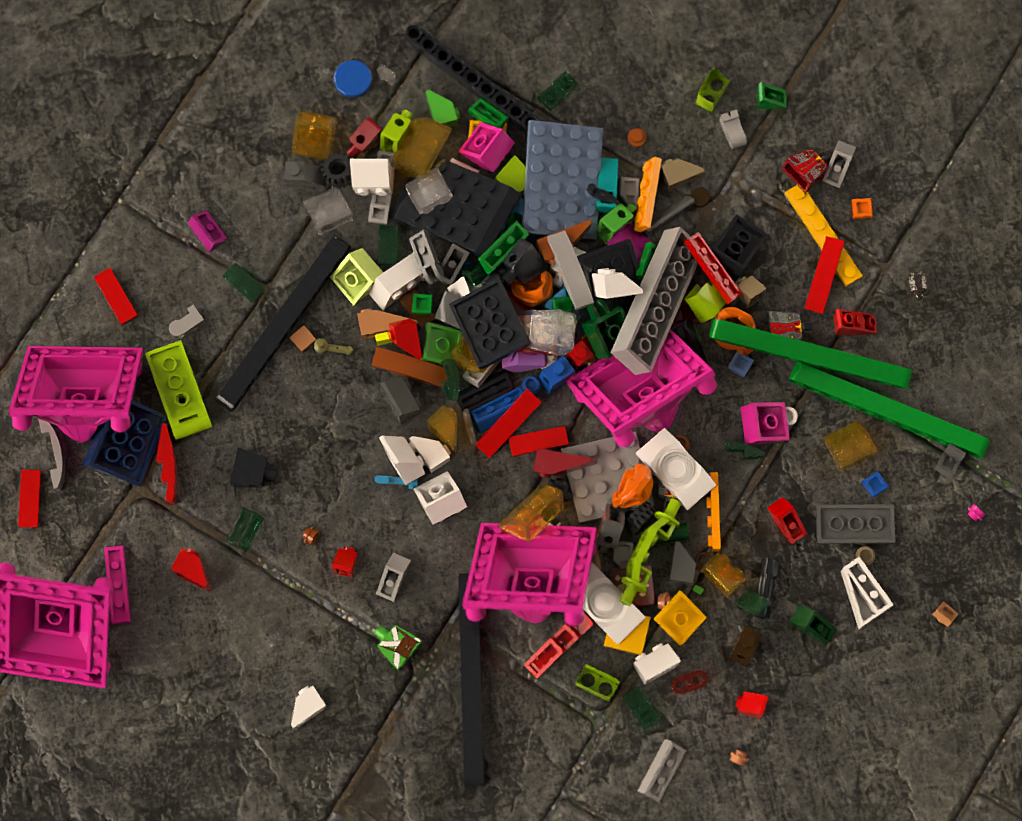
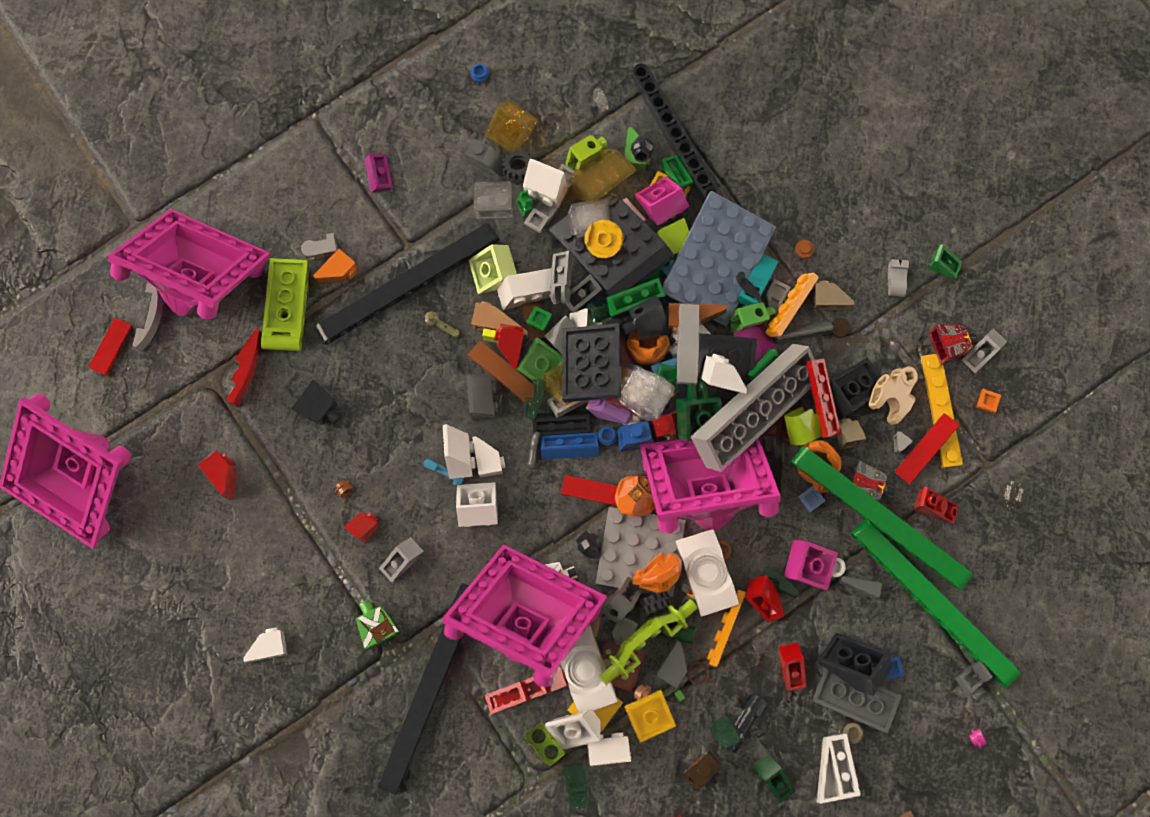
camera: 25 degrees right, 0 degrees up
dark blue slope [82,400,168,487] -> none
red tile [94,268,138,326] -> none
dark pink tile [104,545,131,625] -> none
clear green slope [222,263,264,303] -> none
clear green slope [226,508,264,552] -> none
medium nougat tile [289,326,316,353] -> none
blue tile [334,60,372,98] -> none
dark red torso [346,117,383,159] -> none
clear green slope [378,225,398,265] -> none
clear yellow slope [427,405,458,455] -> none
red tile [475,389,541,458] -> none
clear yellow slope [498,484,564,542] -> none
dark red slope [533,448,597,478] -> none
clear green slope [537,71,579,111] -> none
clear red beam [671,670,708,695] -> none
lime piece [696,68,732,112] -> none
clear yellow slope [700,552,746,598] -> none
clear yellow slope [823,421,877,472] -> none
none -> orange slope [313,249,358,284]
none -> blue plate [471,64,489,82]
none -> green plate [516,190,533,218]
none -> white slope [545,710,601,750]
none -> yellow tile [585,219,623,258]
none -> orange helmet [615,476,655,517]
none -> black rock [631,136,654,162]
none -> red slope [746,575,784,622]
none -> black slope [817,633,892,696]
none -> dark grey slope [839,576,882,600]
none -> tan piece [869,366,918,425]
none -> light grey slope [893,432,913,454]

